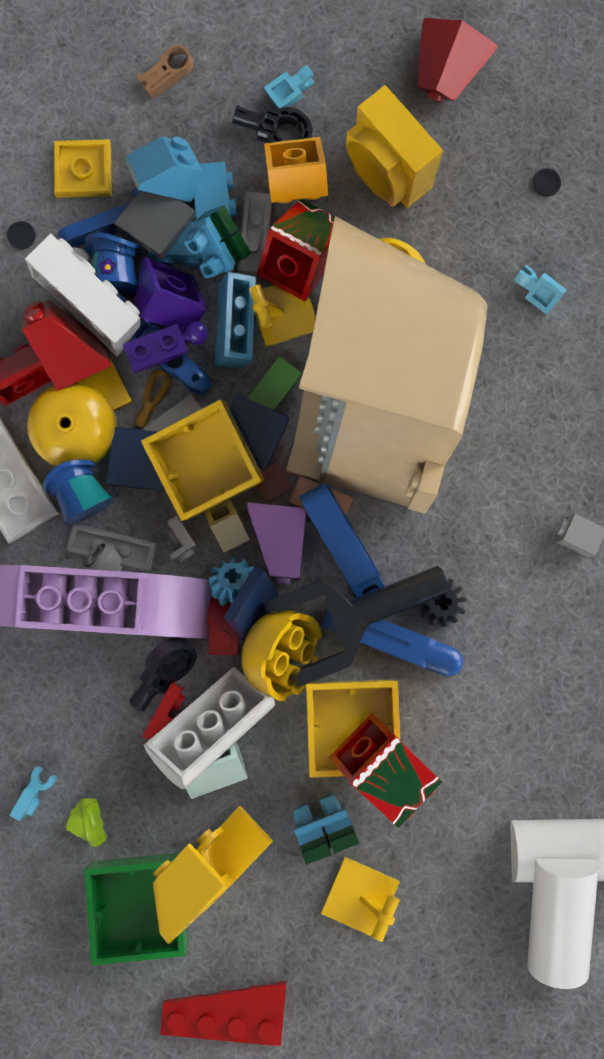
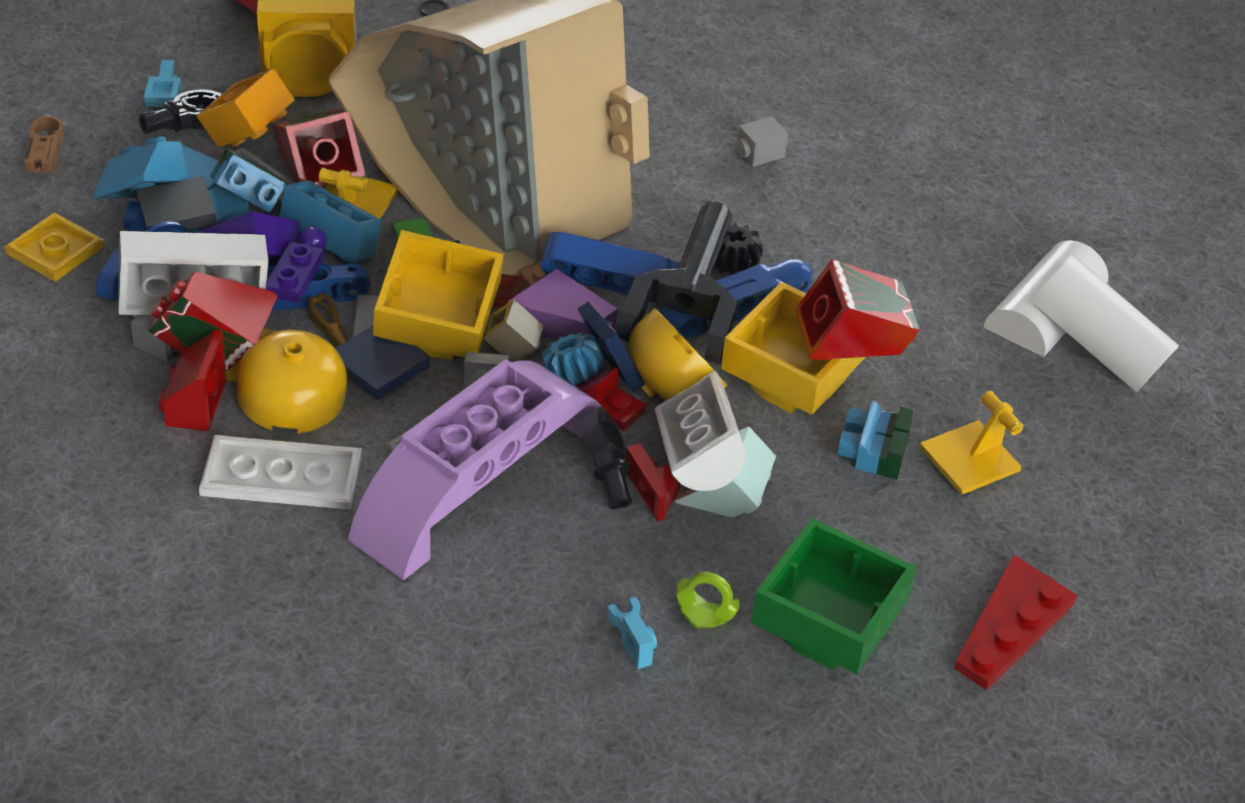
camera: 55 degrees left, 40 degrees down
black piece [7,221,36,249] -> none
blue hat [43,460,113,525] -> none
yellow windscreen [153,806,273,944] -> none

